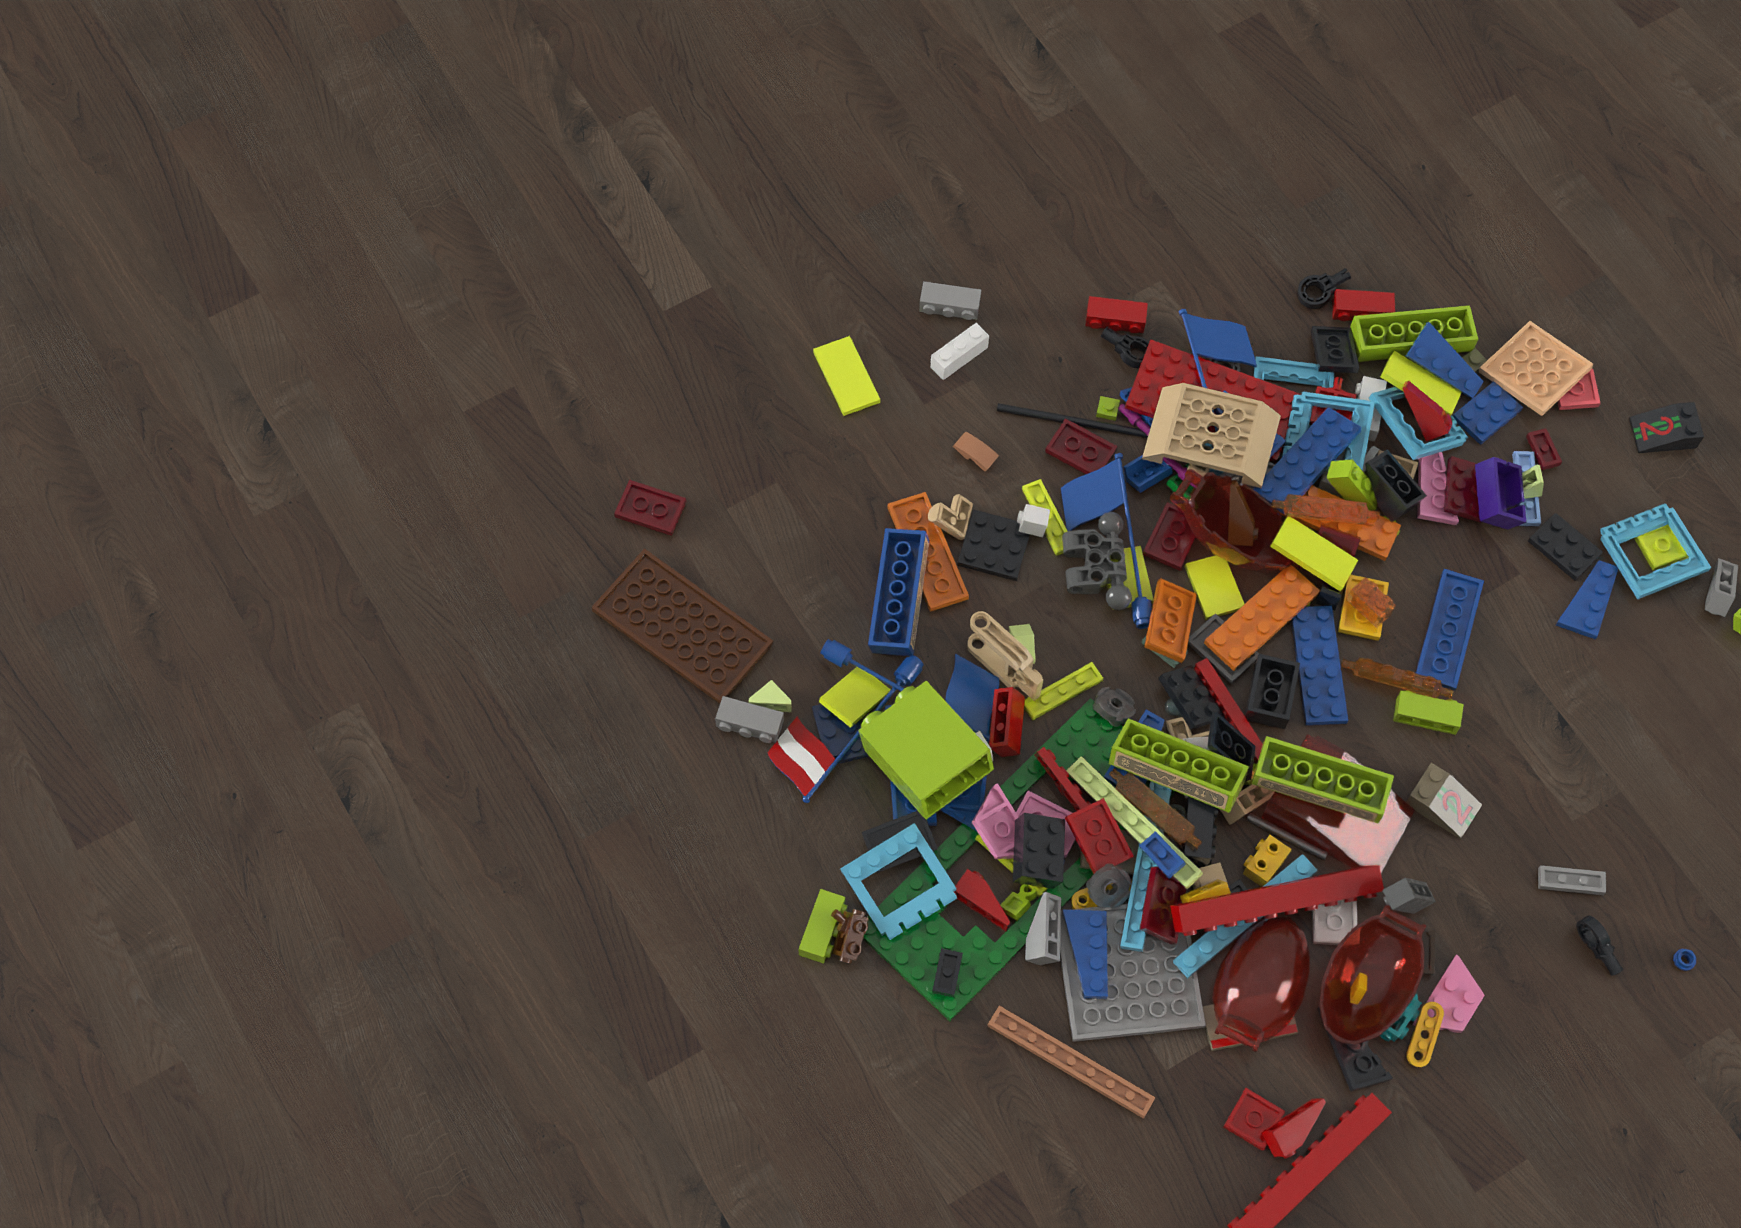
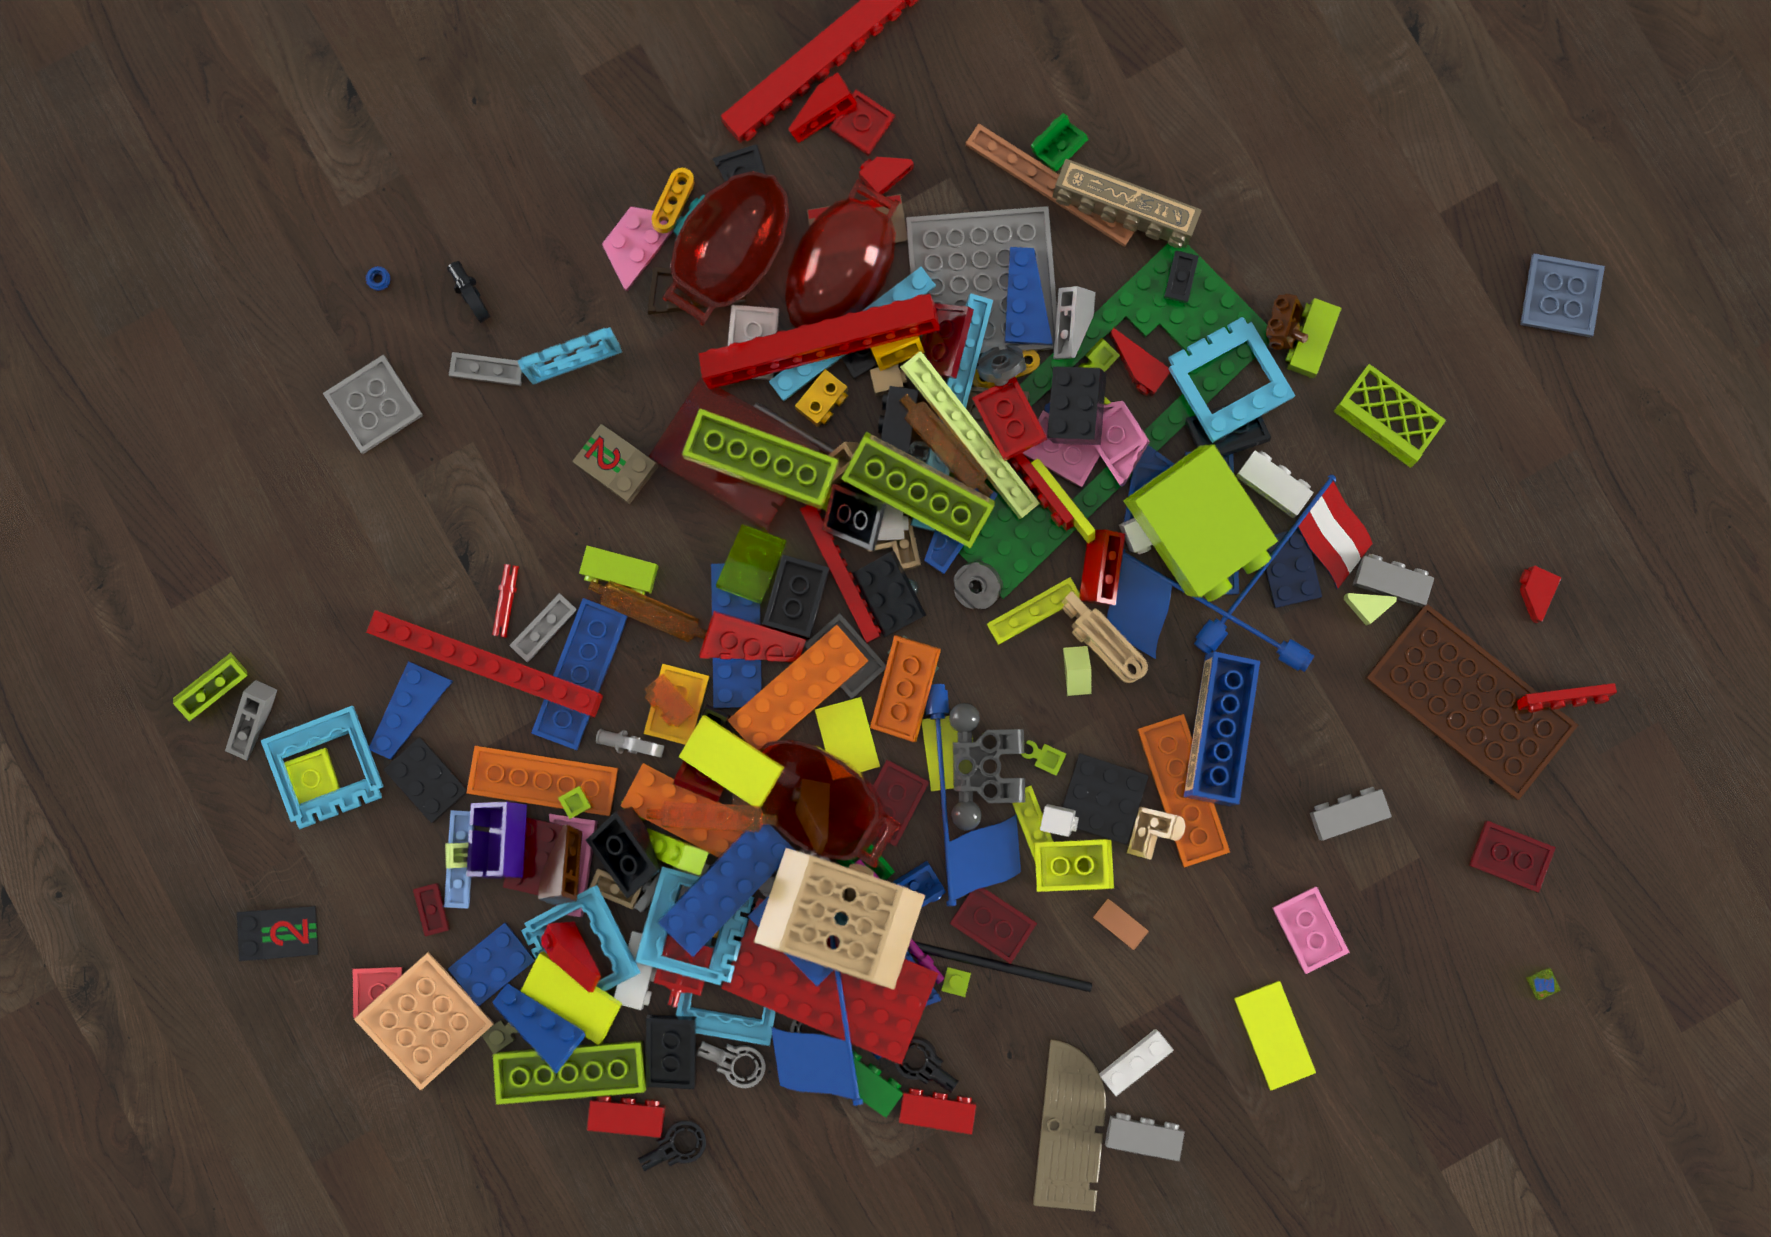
camera: 175 degrees left, 20 degrees up
neon yellow tile [819,667,891,728] -> none
blue plate [1139,831,1186,879] -> none
yellow tile [1350,972,1368,1005] -> none
dark grey brick [1383,878,1436,914] -> none
none -> light grey plate [323,355,423,454]
none -> red brick [366,610,604,718]
none -> orange plate [467,746,619,816]
none -> red pin [491,564,519,638]
none -> light grey plate [509,593,578,662]
none -> medium azure hinge [518,327,622,384]
none -> reddish brown slope [538,824,582,905]
none -> lime plate [558,786,592,819]
none -> light grey pin [596,729,665,758]
none -> light grey pin [696,1041,765,1088]
none -> red wing [699,611,806,662]
none -> clear neon green tile [716,524,787,604]
none -> green brick [852,1049,903,1118]
none -> red slope [859,157,914,198]
none -> lime plate [1021,740,1066,776]
none -> green bracket [1031,113,1089,172]
none -> neon yellow tile [1031,458,1095,544]
none -> dark tan door [1033,1039,1106,1211]
none -> neon yellow slope [1035,840,1114,892]
none -> brick [1052,159,1202,248]
none -> white brick [1235,451,1314,518]
none -> bright pink plate [1272,886,1350,974]
none -> light grey brick [1310,786,1392,840]
none -> lime fence [1334,364,1446,468]
none -> red plate [1517,683,1617,712]
none -> red slope [1519,566,1561,623]
none -> sand blue plate [1520,254,1605,337]
none -> clear neon green tile [1527,968,1561,1000]

